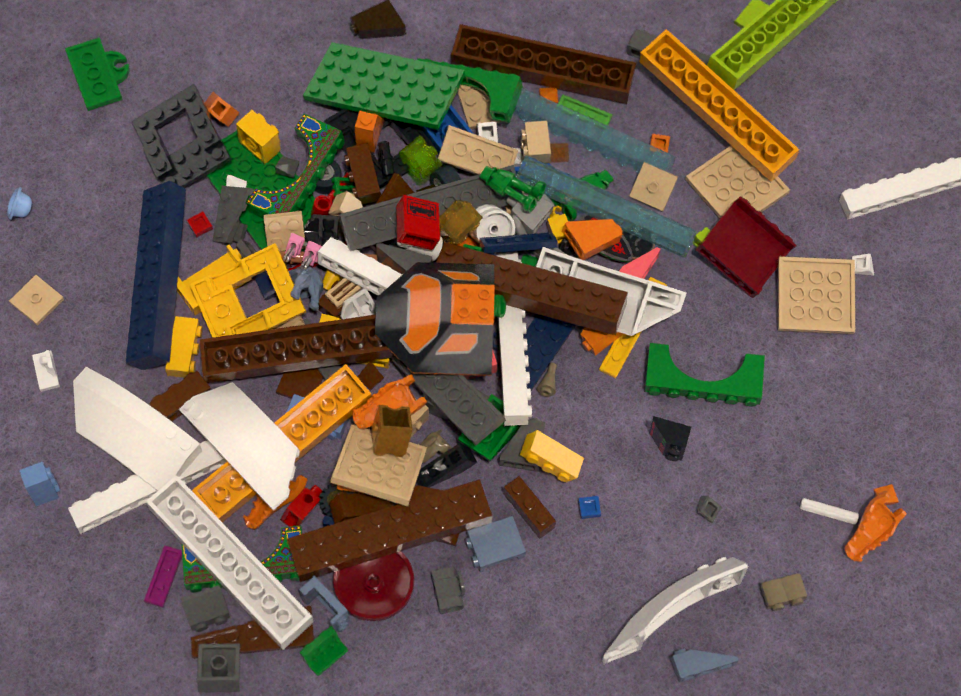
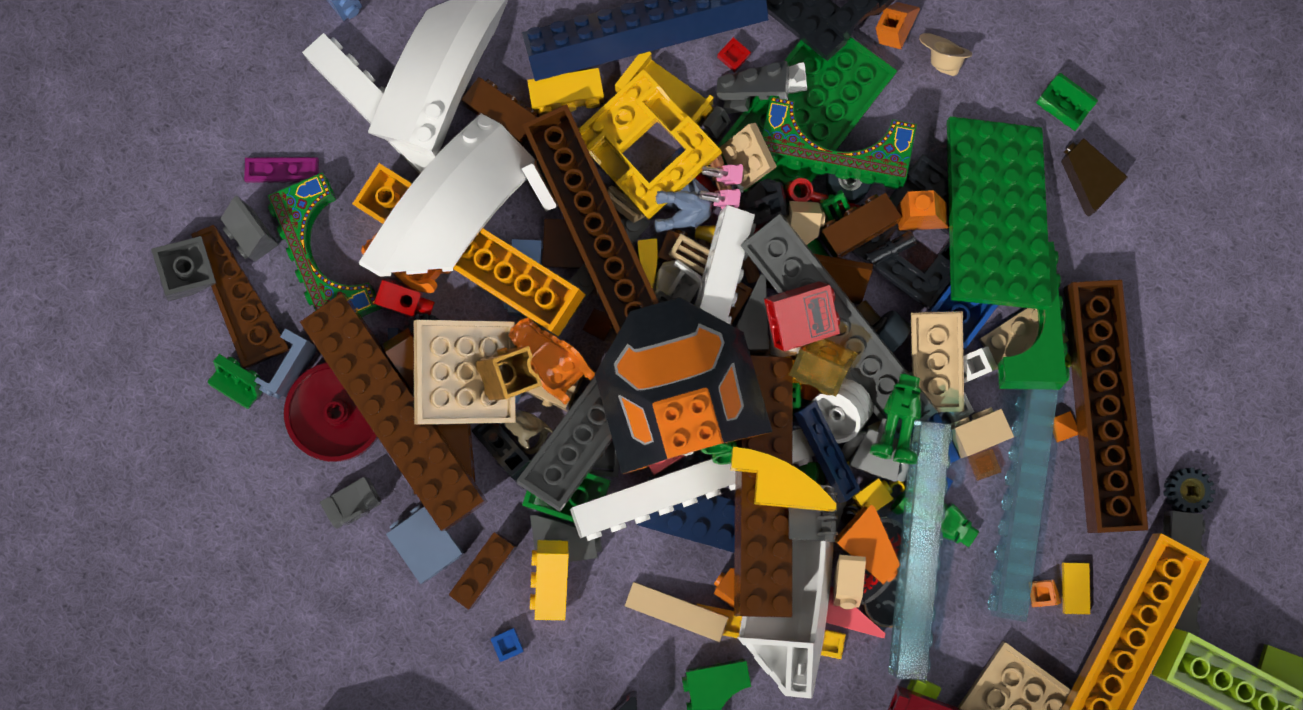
camera: 75 degrees right, 15 degrees up
white brick [146,475,313,650] -> none
yellow brick [236,110,281,164] -> none
dark grey slope [275,156,300,178] -> none
clear neon green brick [399,136,442,181] -> none
dark tan cone [537,363,557,397] -> none
bright green tile [555,95,613,131] -> none
tan plate [630,162,678,211] -> none
none -> white slope [522,159,558,211]
none -> tan tile [625,582,729,642]
none -> yellow slope [730,447,836,512]
none -> dark grey hinge [789,487,838,542]
none -> tan slope [833,555,866,609]
none -> tan piece [919,33,972,76]
none -> green bracket [1036,73,1098,131]
none -> yellow tile [1062,563,1091,615]
none -> black wheel [1163,468,1215,513]

